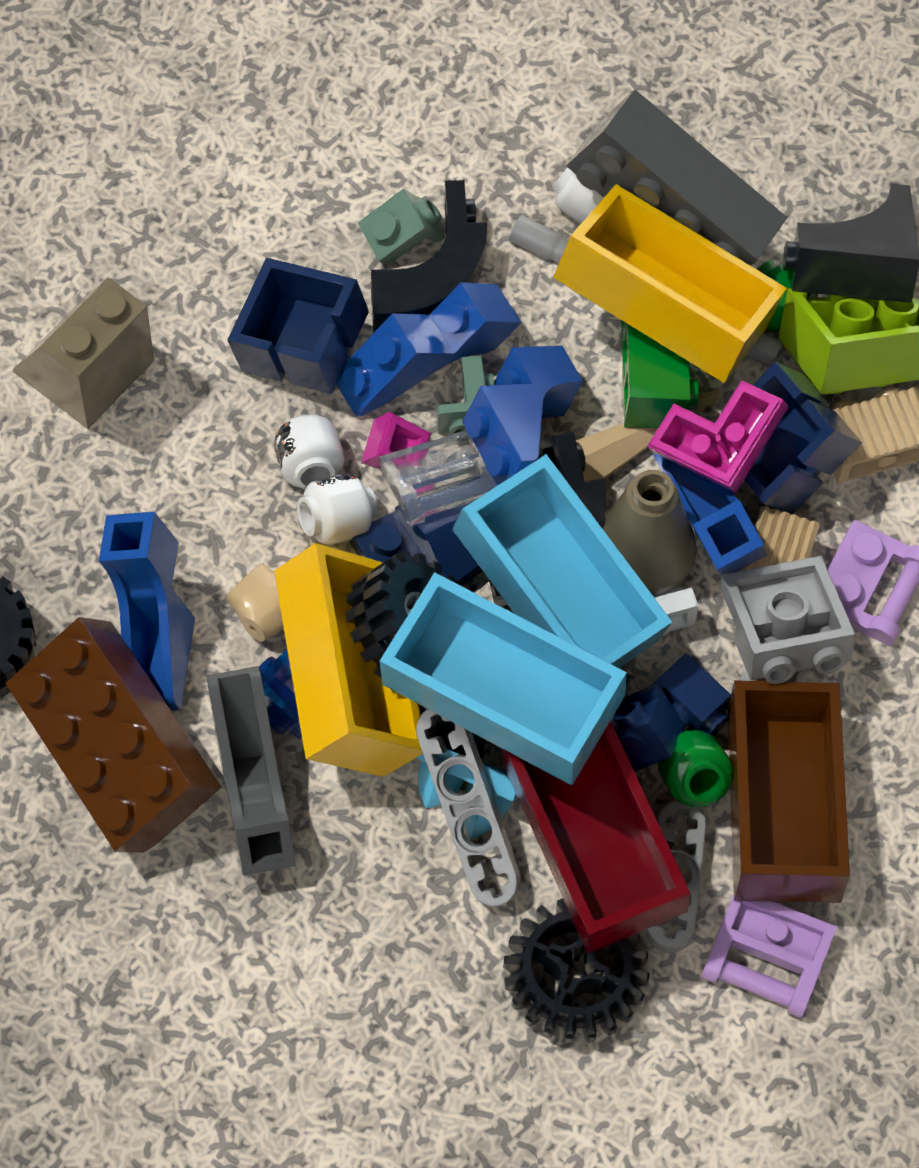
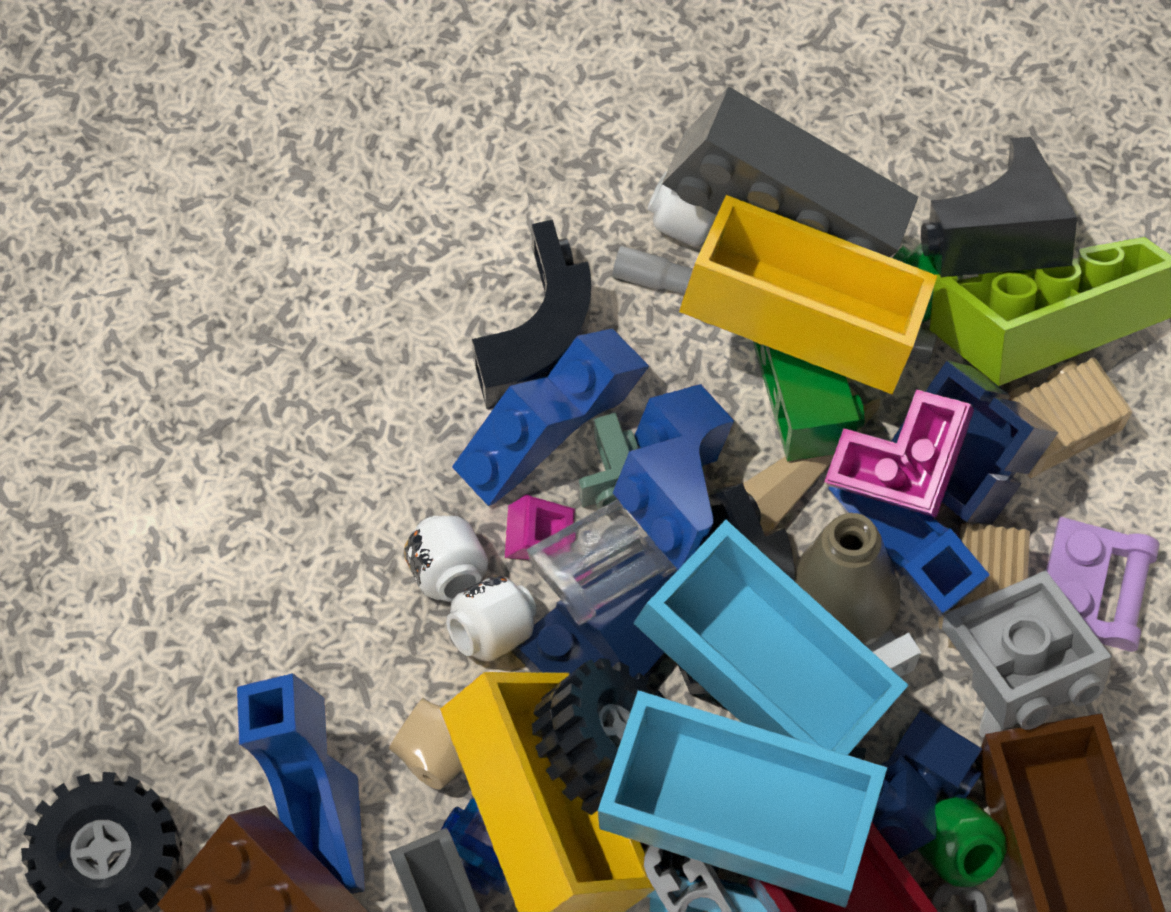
camera: 10 degrees left, 0 degrees up
dark tan slope [13,277,154,429] -> none
dark blue piece [227,257,369,394] -> none
sand green bracket [358,189,445,264] -> none

